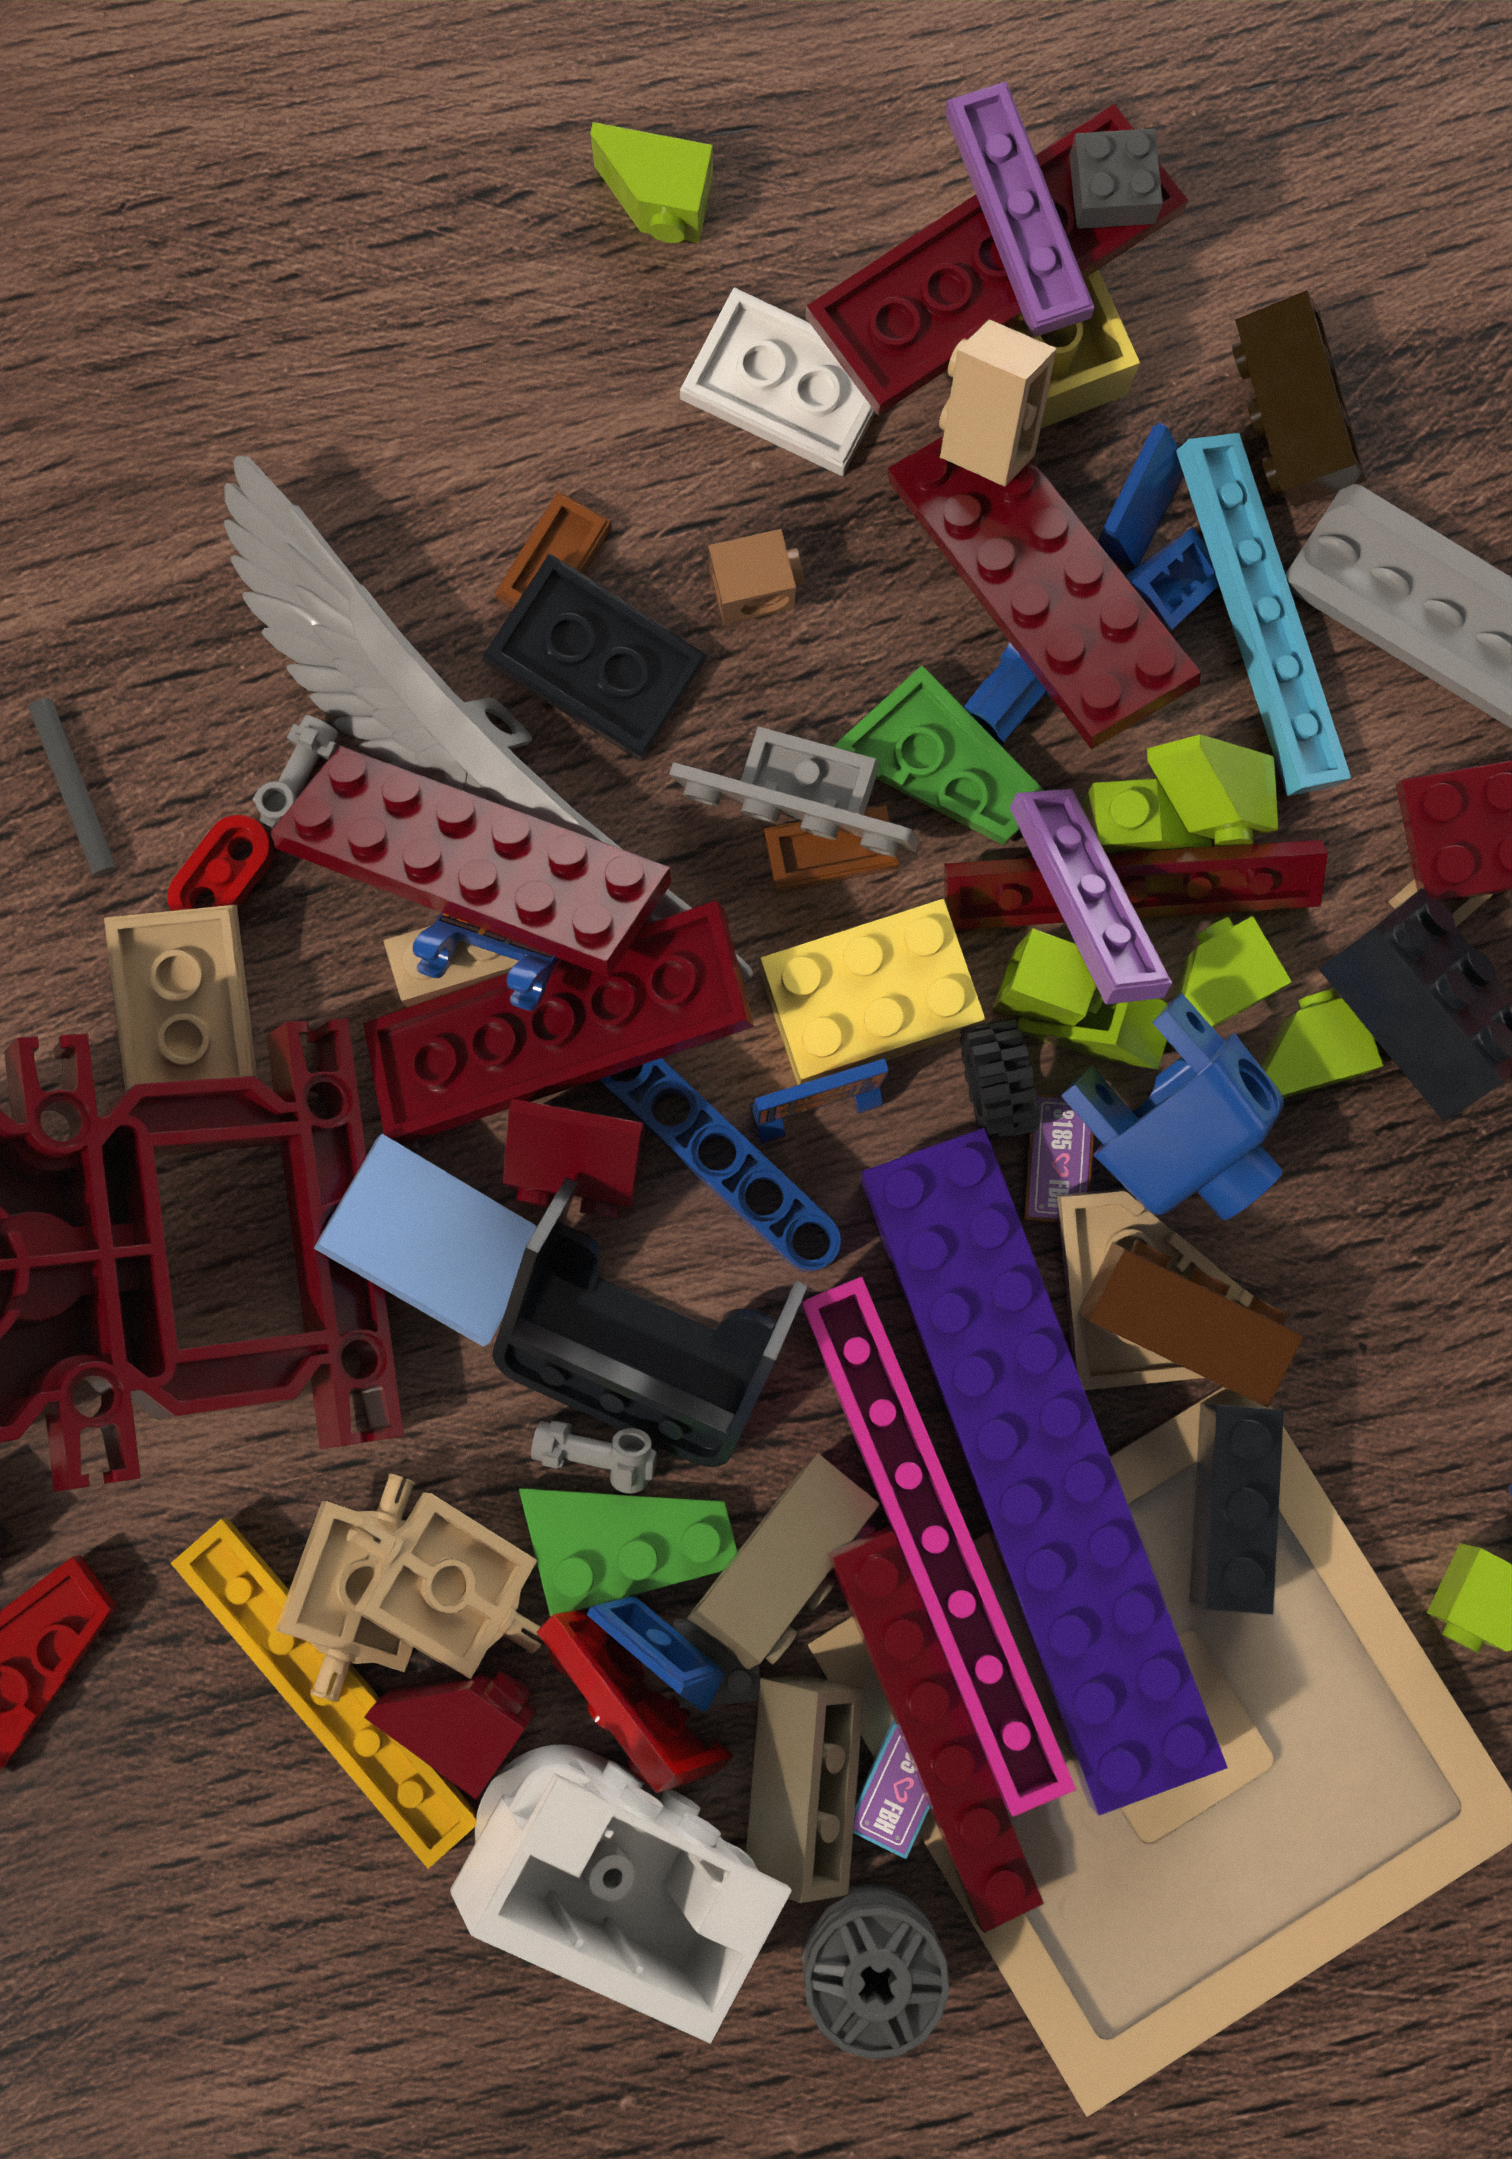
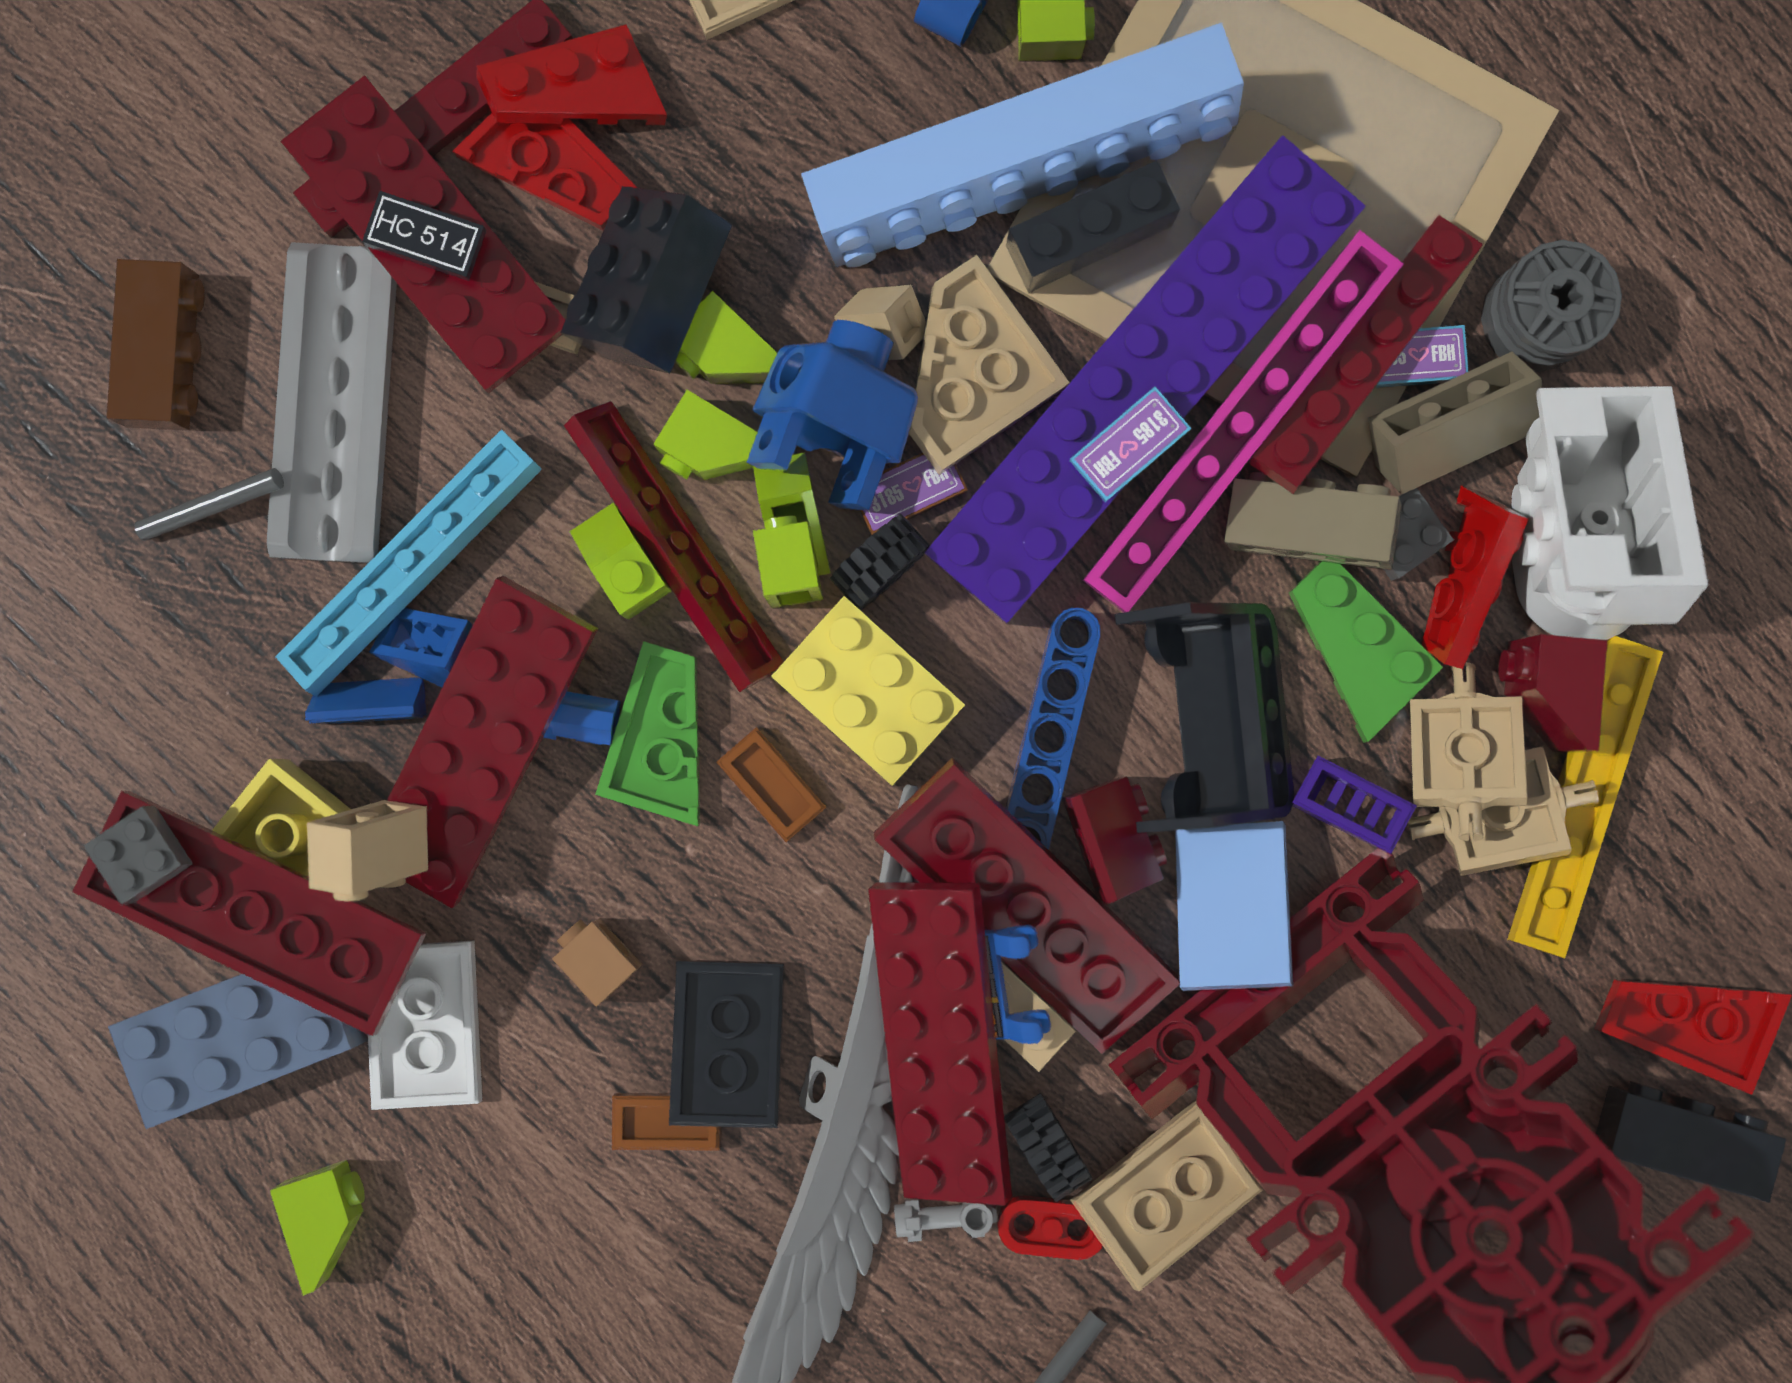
camera: 110 degrees left, 5 degrees up
light grey bar [531,1421,657,1493] -> none
blue slope [587,1596,725,1712] -> none
light grey bracket [669,726,920,857] -> none
blue flag [749,1058,889,1144] -> none
medium lavender tile [945,81,1095,338] -> none
medium lavender tile [1010,789,1172,1004] -> none
reddish brown brick [1078,1239,1304,1408] -> none
lime slope [1147,734,1278,846] -> none
dark brown brick [1232,290,1366,507] -> none
none -> sand blue brick [108,974,368,1129]
none -> dark grey bar [134,468,284,541]
none -> light blue brick [801,22,1244,267]
none -> tan panel [834,285,926,360]
none -> black tyre [1004,1093,1093,1202]
none -> medium lavender tile [1070,387,1191,502]
none -> dark purple slope [1292,756,1417,855]

